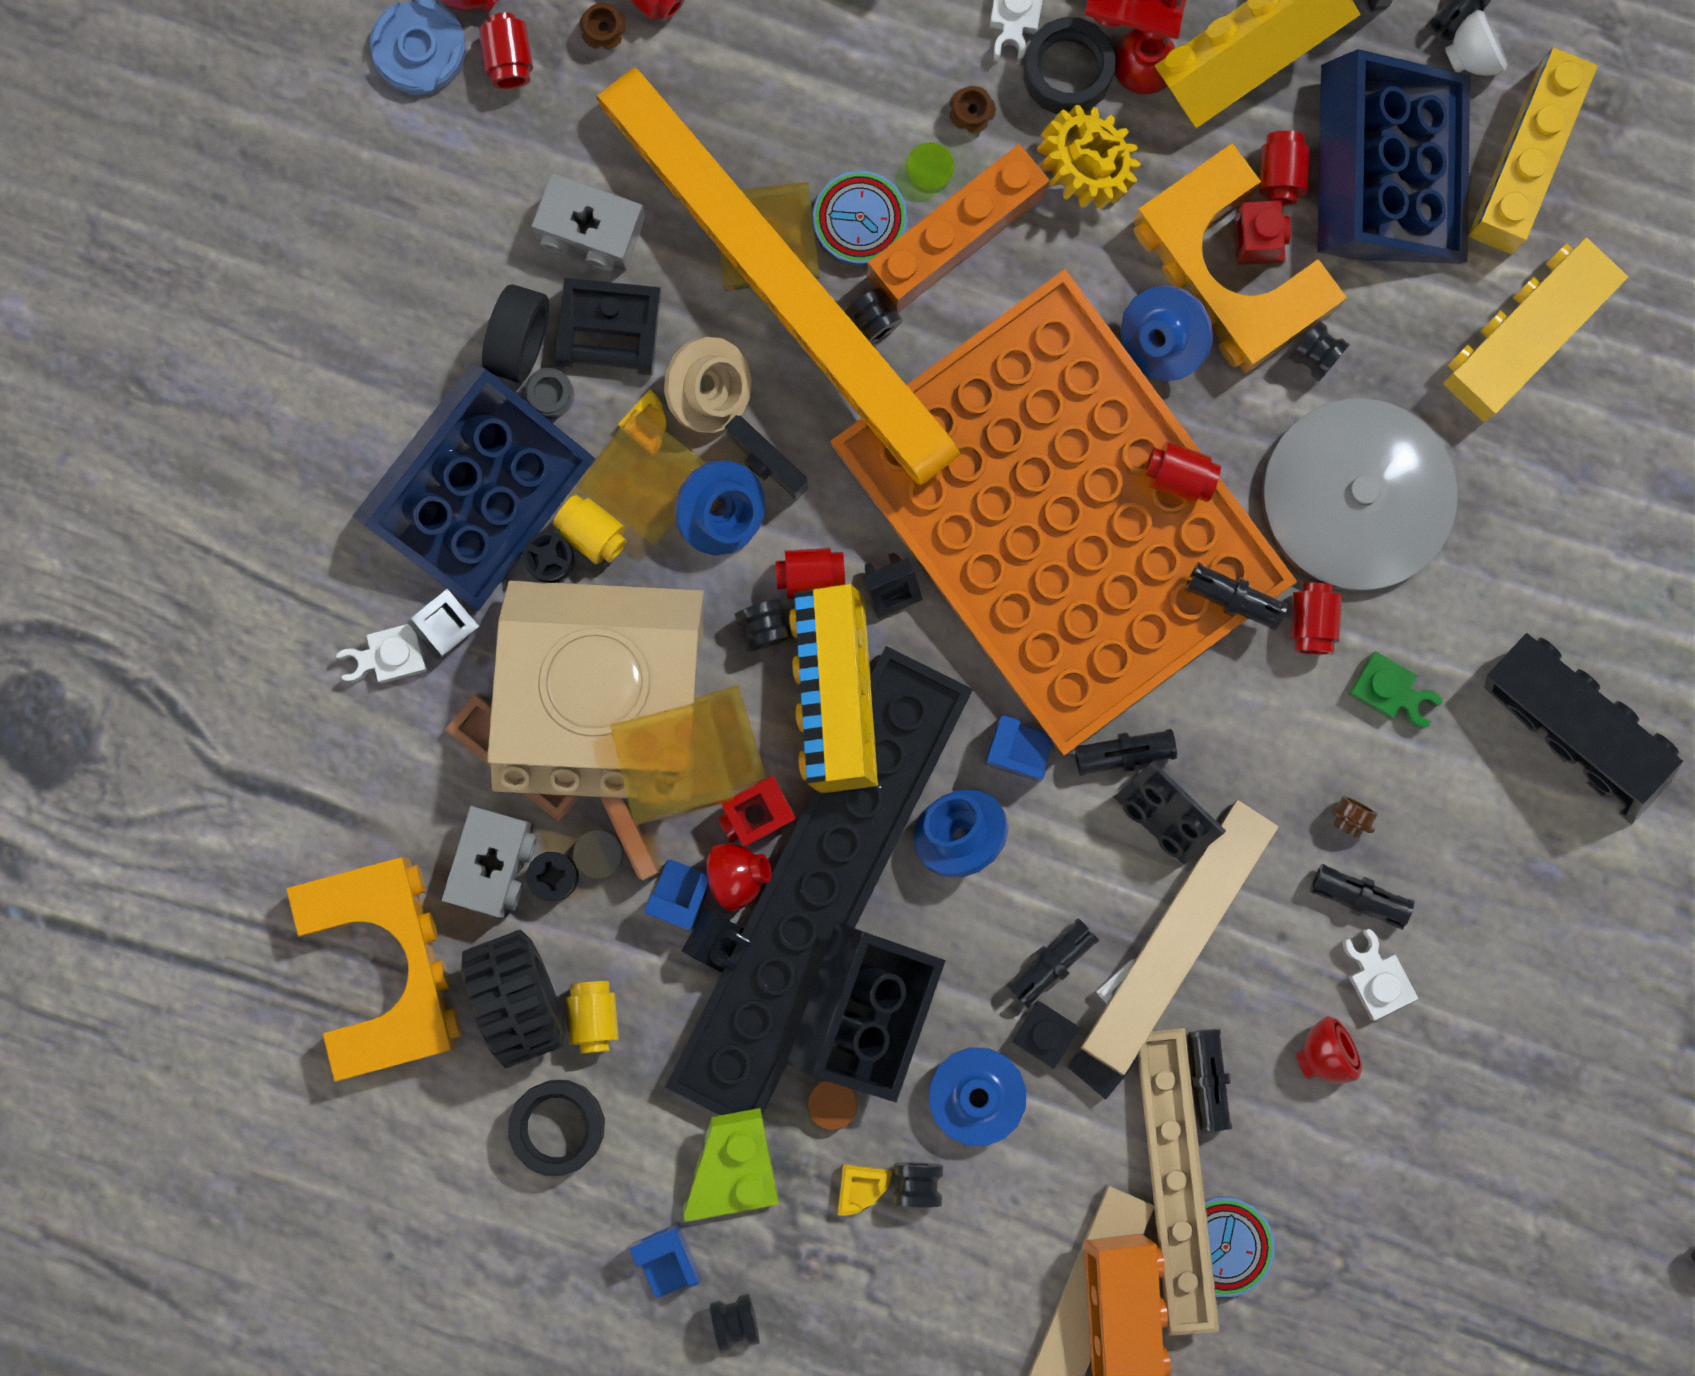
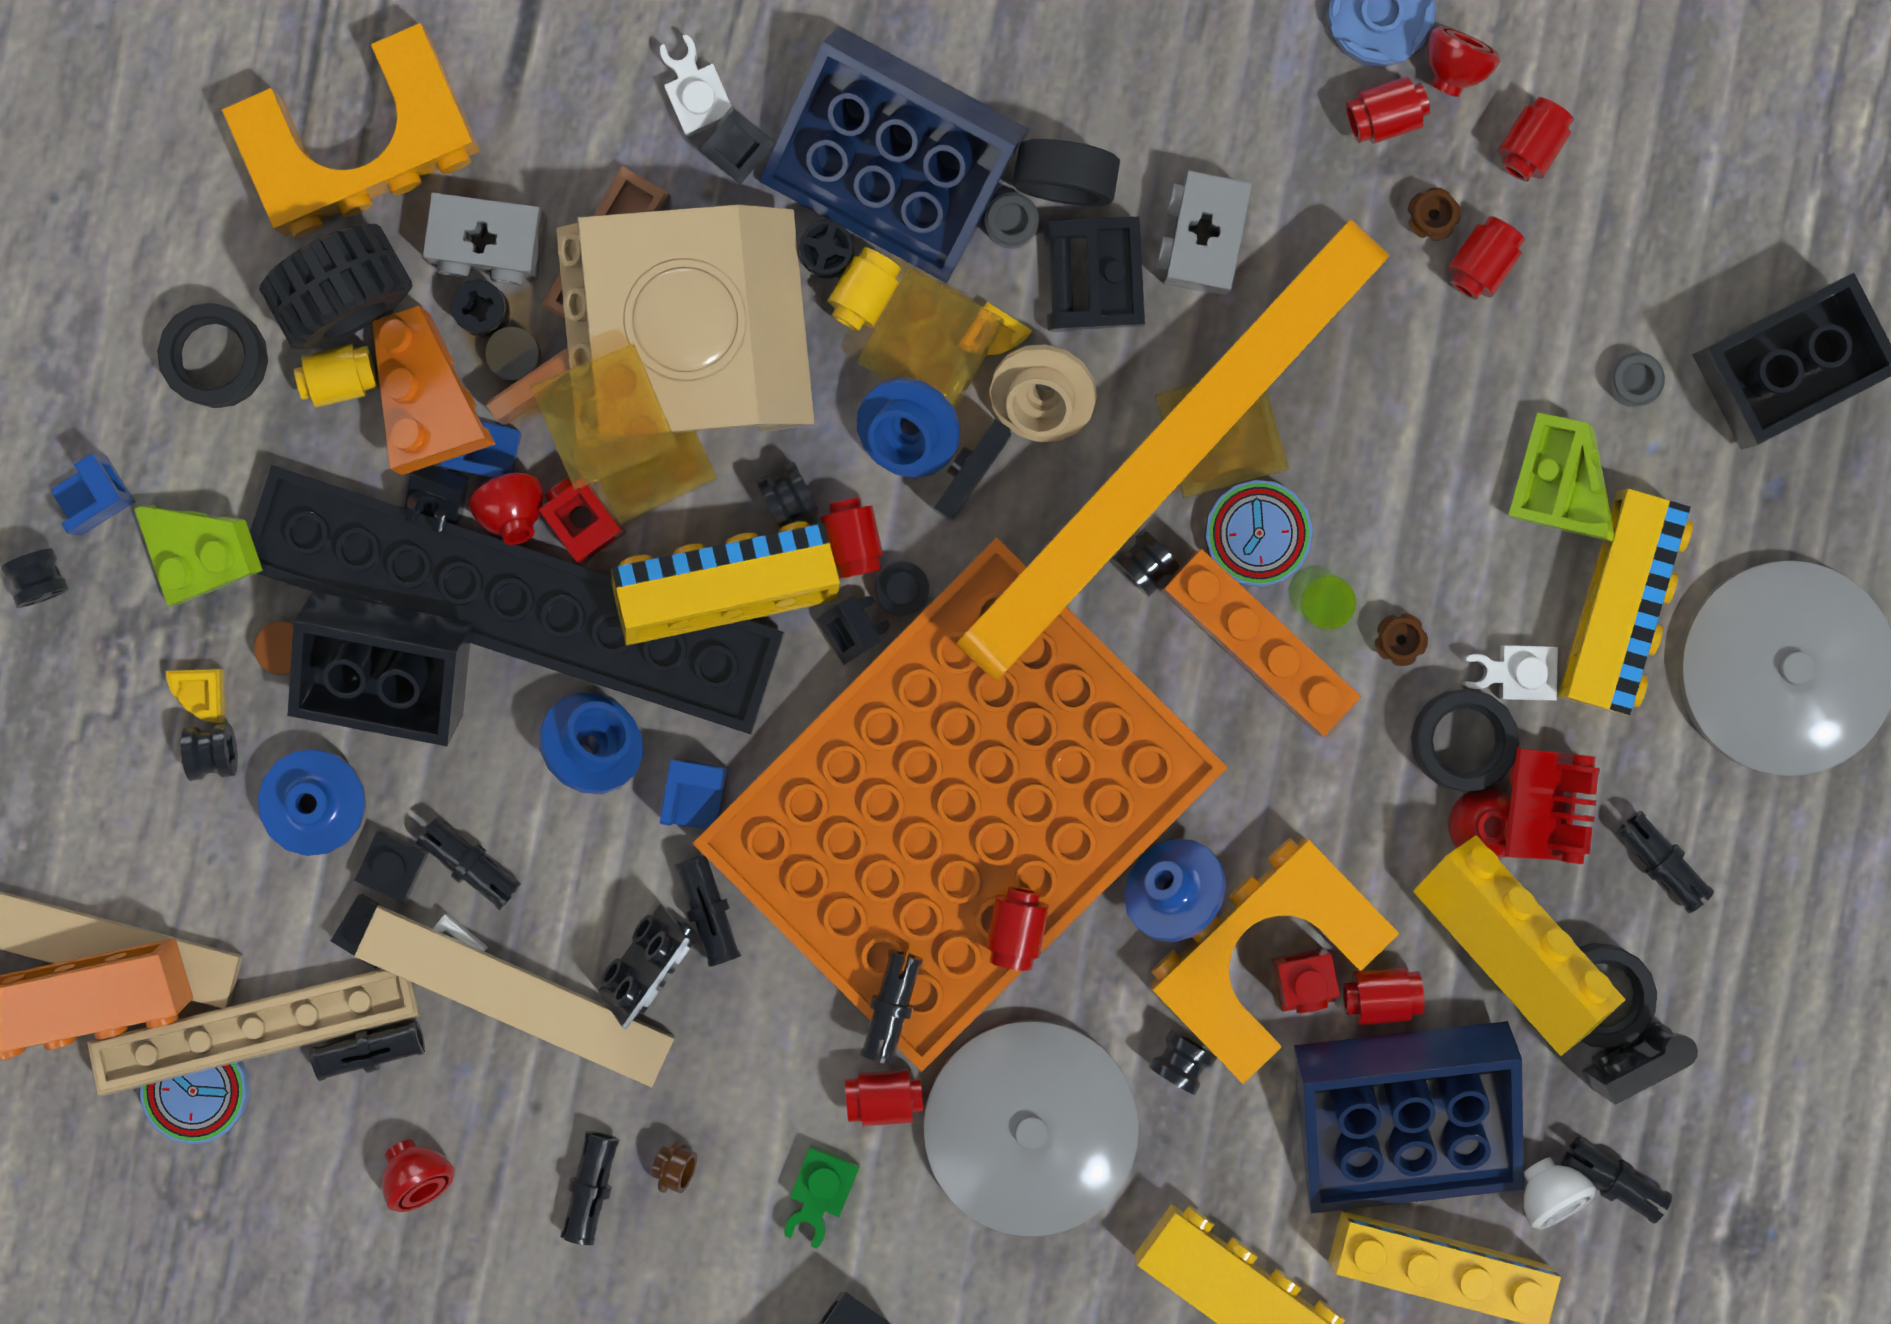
camera: 80 degrees right, 5 degrees up
yellow gear [1037,105,1140,209] -> none
white plate [1342,929,1418,1021] -> none
none -> orange wing [372,305,496,475]
none -> black plate [876,562,929,615]

